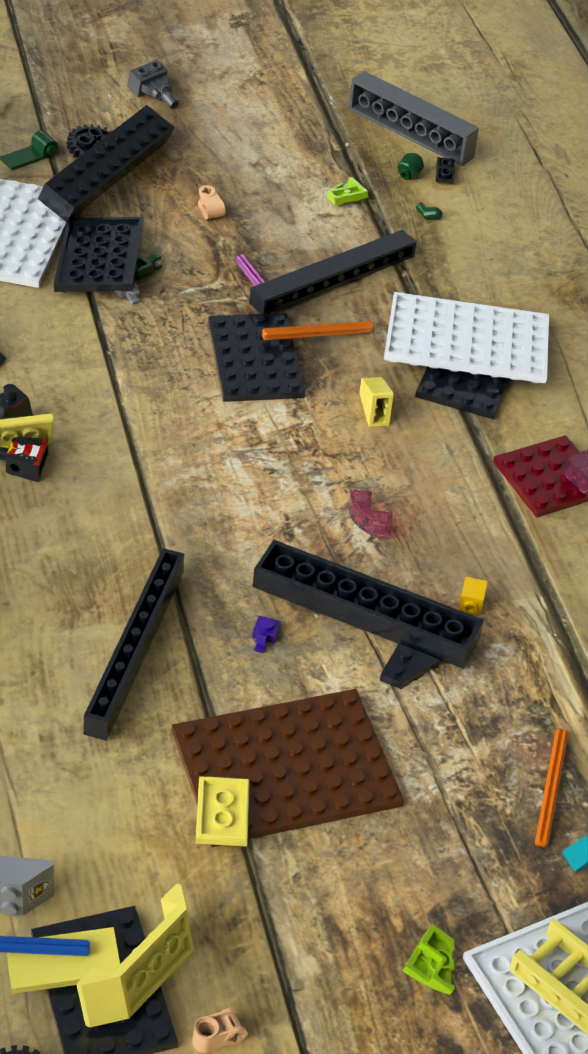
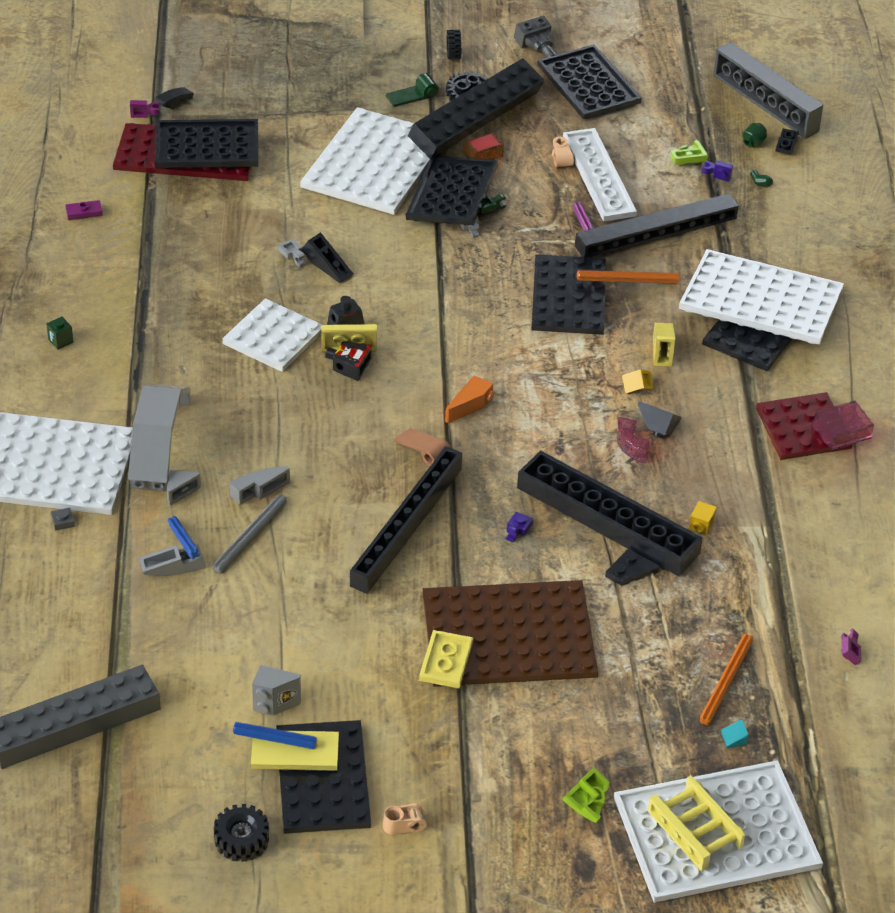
camera: 15 degrees right, 0 degrees up
light yellow slope [77,884,194,1027] -> none
none -> nougat door [394,428,451,466]
none -> orange slope [445,375,494,423]
none -> black tyre [446,30,462,59]
none -> clear orange brick [464,133,504,160]
none -> black plate [537,44,642,120]
none -> white plate [563,128,637,222]
none -> yellow panel [622,370,654,393]
none -> slope [637,401,682,438]
none -> dark purple plate [701,160,733,182]

